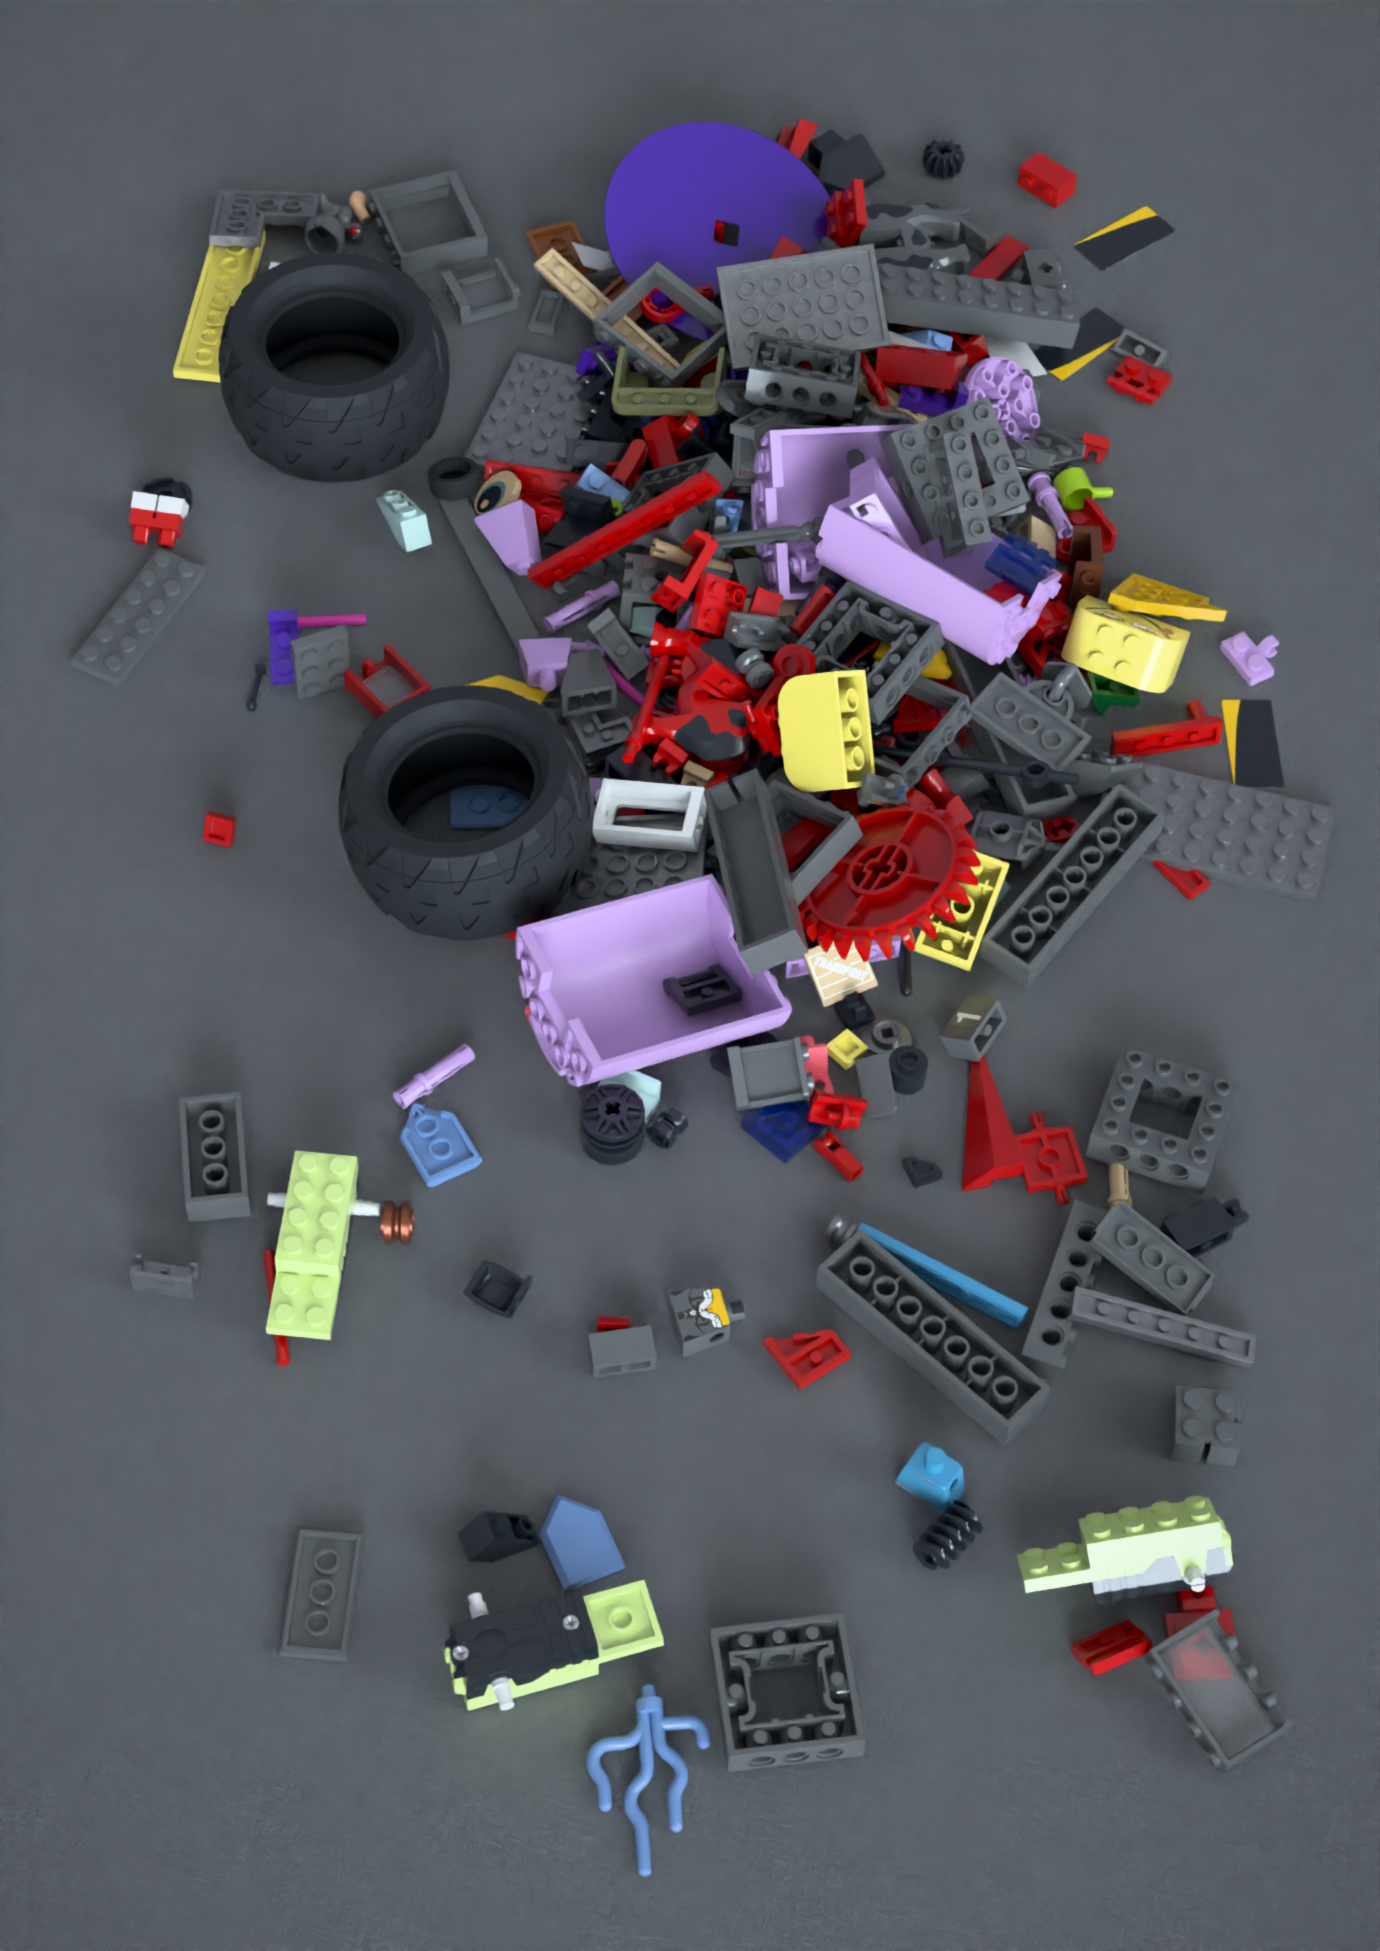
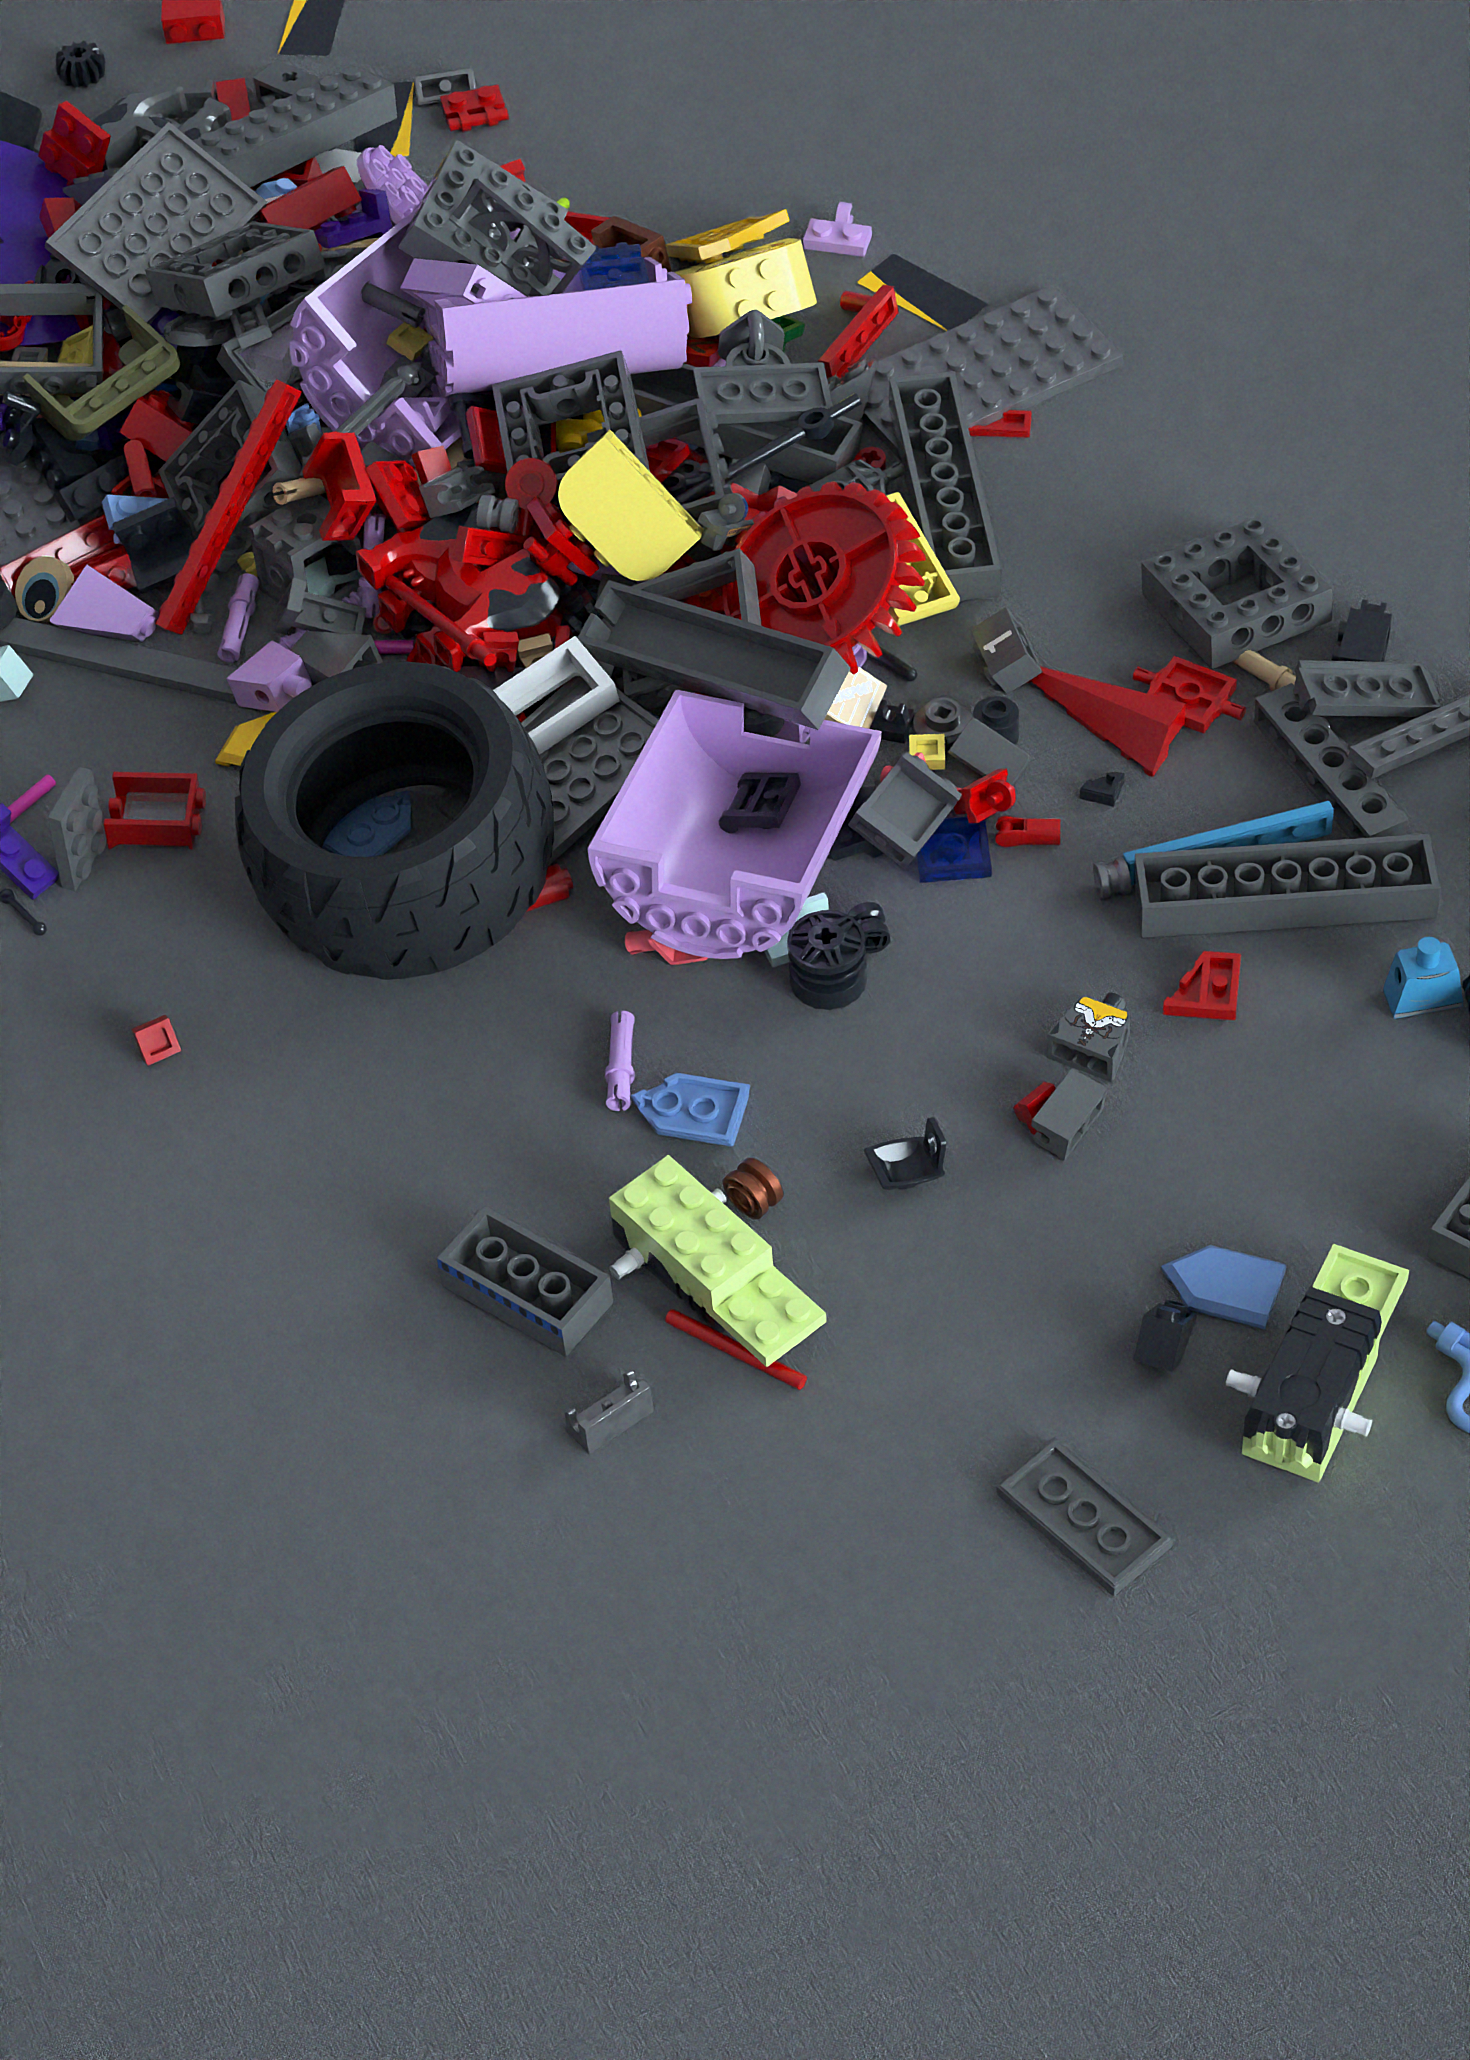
camera: 40 degrees left, 5 degrees down
red tile [674,412,699,439] -> none

